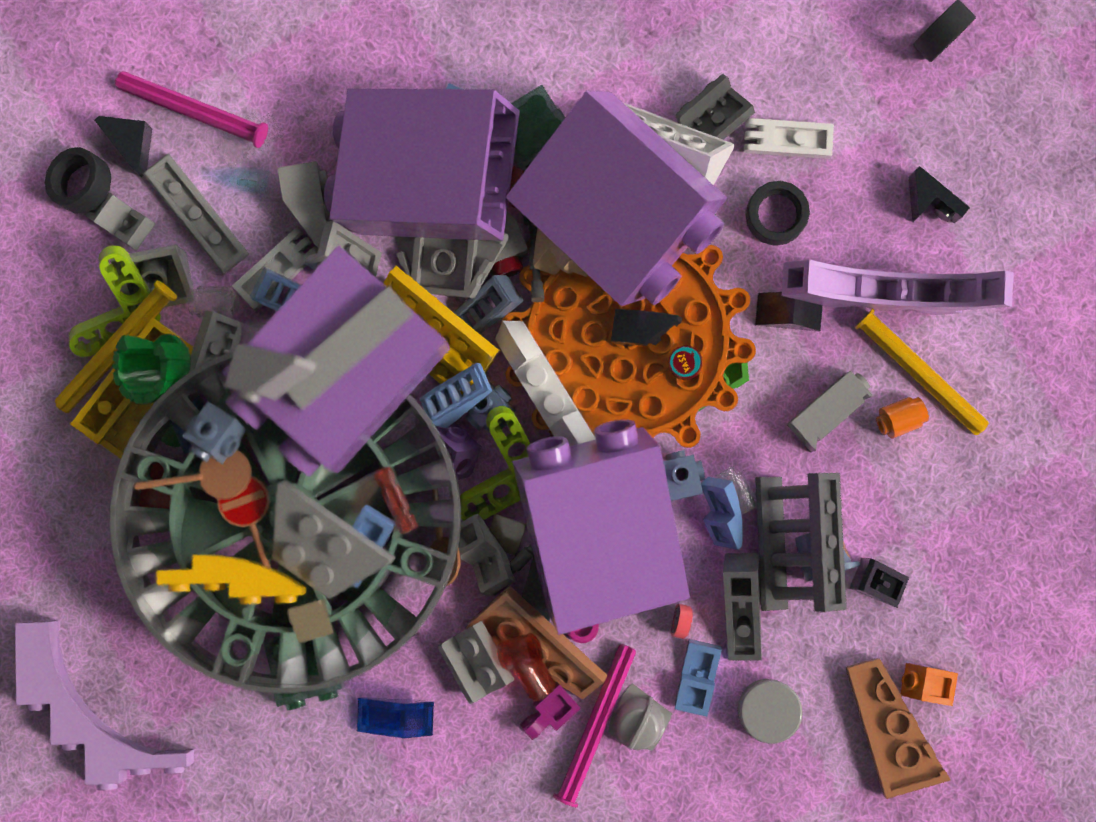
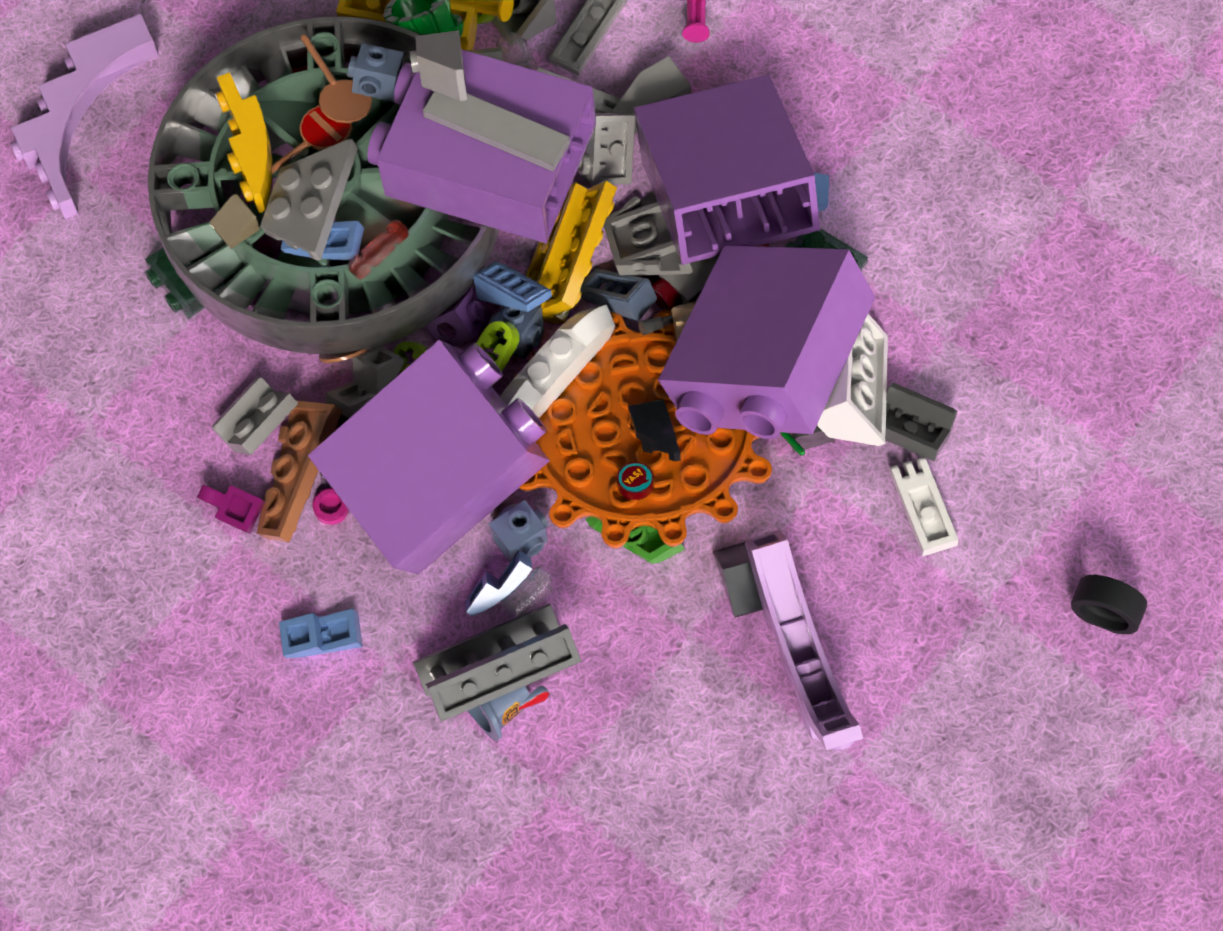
camera: 75 degrees right, 20 degrees down
clear light blue slope [229,167,270,194] -> none
clear blue arch [357,697,434,739] -> none
clear red piece [497,633,557,702] -> none
dark pink axle [553,644,636,808] -> none
light grey piece [609,683,672,751] -> none
coral tile [671,604,693,639] -> none
flat silver slope [723,553,762,661] -> none
light grey head [737,679,802,744] -> none
black tyre [745,181,810,246] -> none
light grey window [786,370,873,452] -> none
nougat wing [845,658,951,799] -> none
black slope [850,558,910,608] -> none
yellow axle [854,308,989,436] -> none
orange brick [876,397,929,439] -> none
orange bracket [900,663,958,706] -> none
black slope [908,166,970,223] -> none

